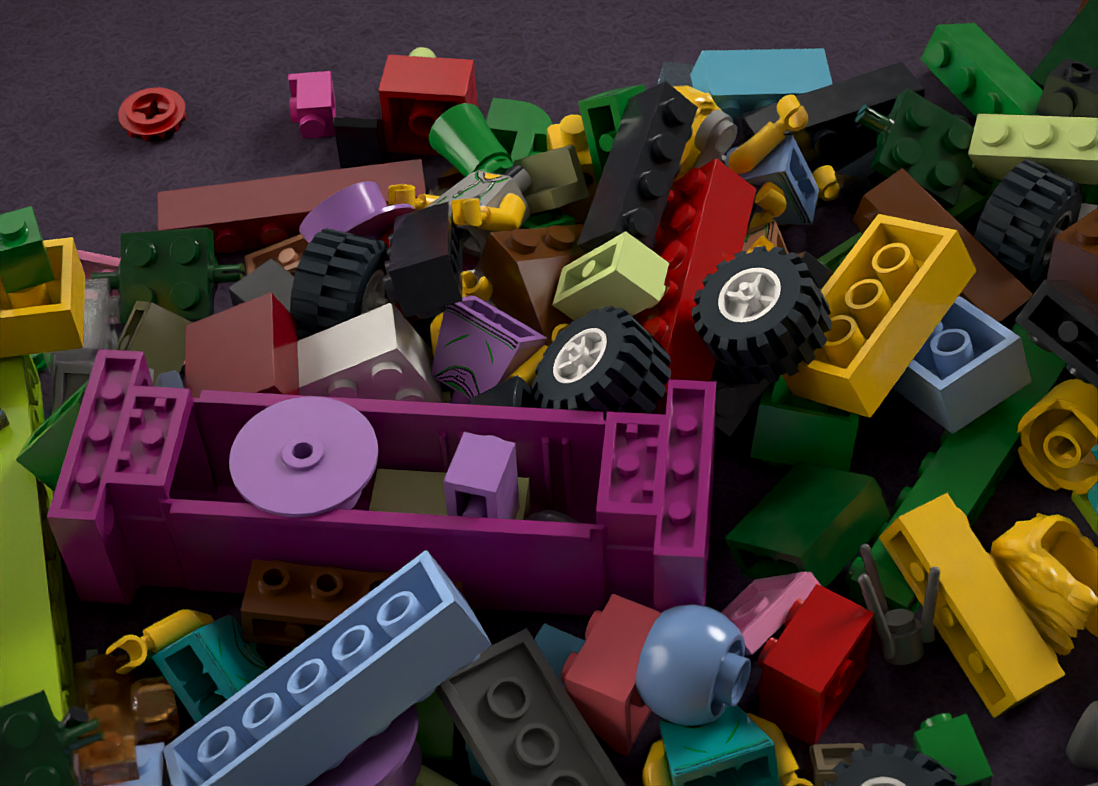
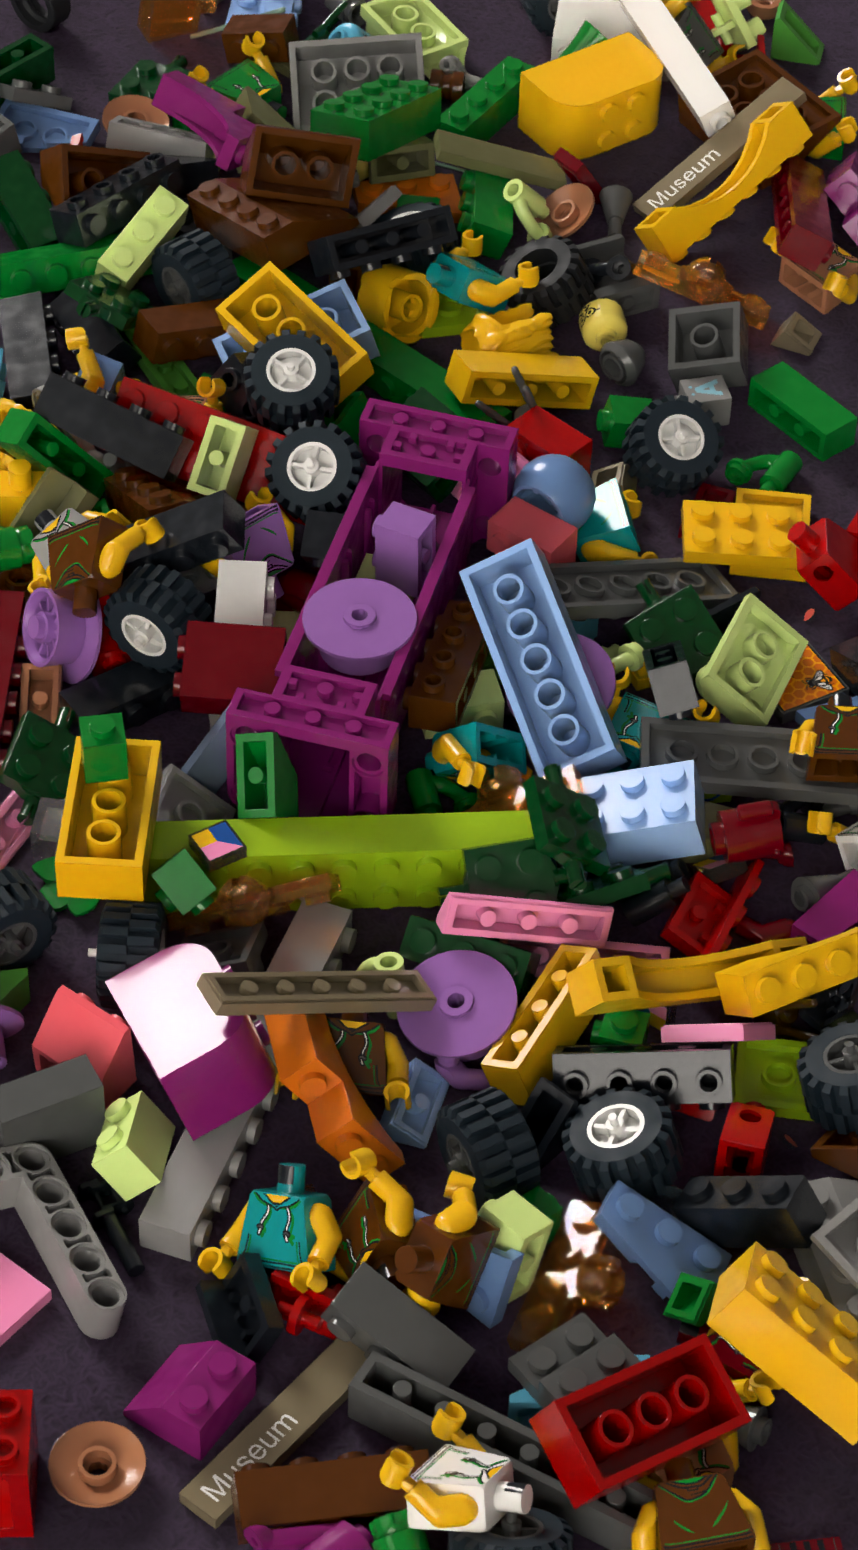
camera: 85 degrees left, 5 degrees down
none -> reddish brown torso [46,515,165,618]

